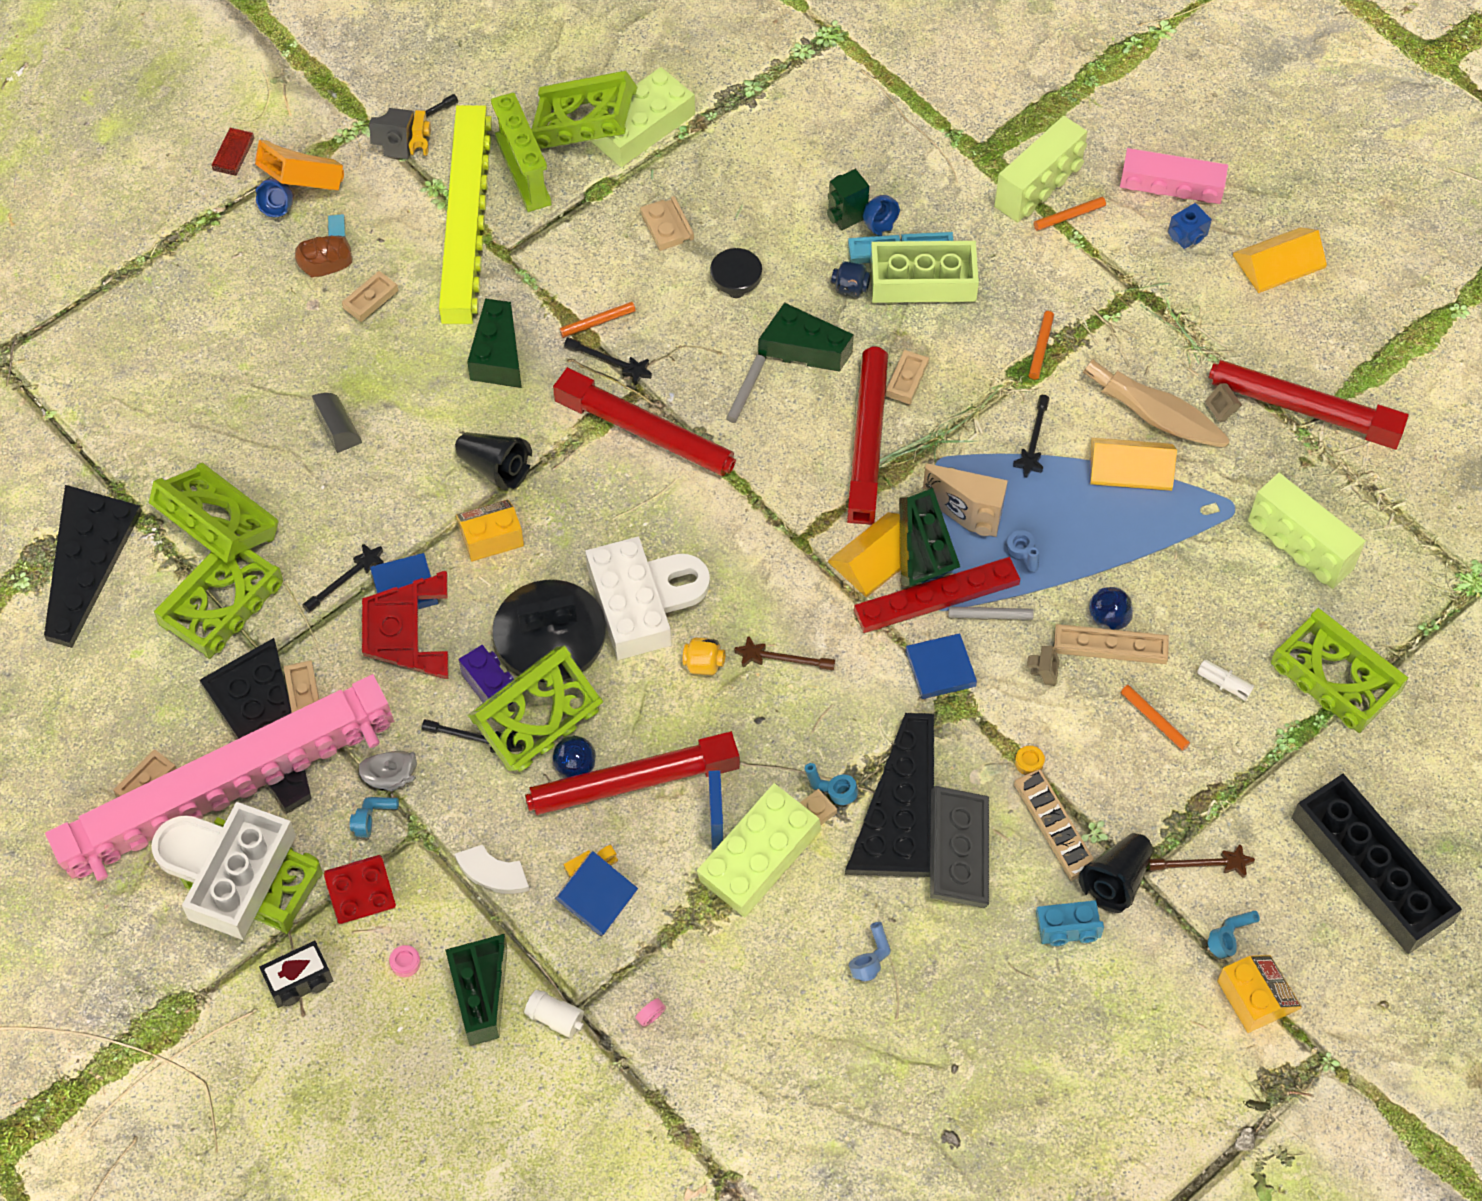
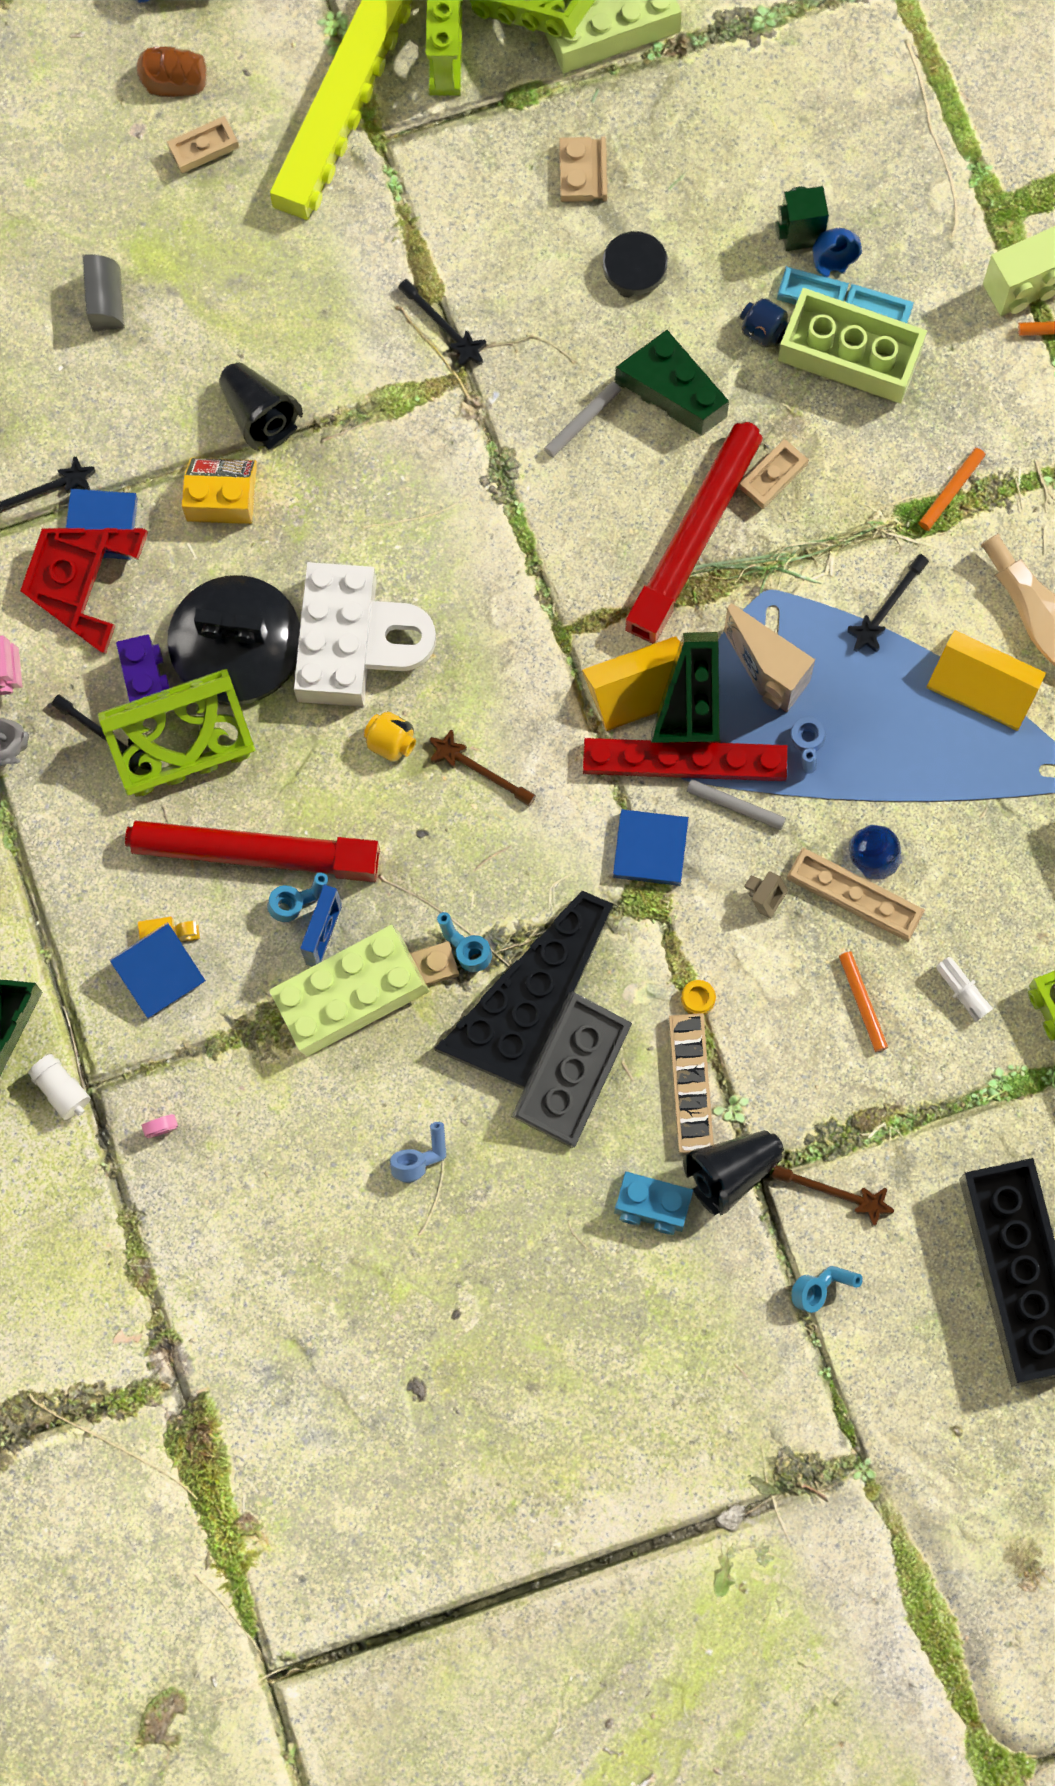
camera: 25 degrees right, 15 degrees up
medium azure piece [328,214,346,237] -> none
white tile [455,845,530,894] -> none
dark green wedge [467,298,522,388] -> none
red brick [553,367,736,476] -> none
clear blue hair [553,735,596,778] -> none
orange bar [559,302,636,338] -> none
yellow slope [1217,955,1302,1033] -> none
none -> dark azure plate [267,873,328,922]

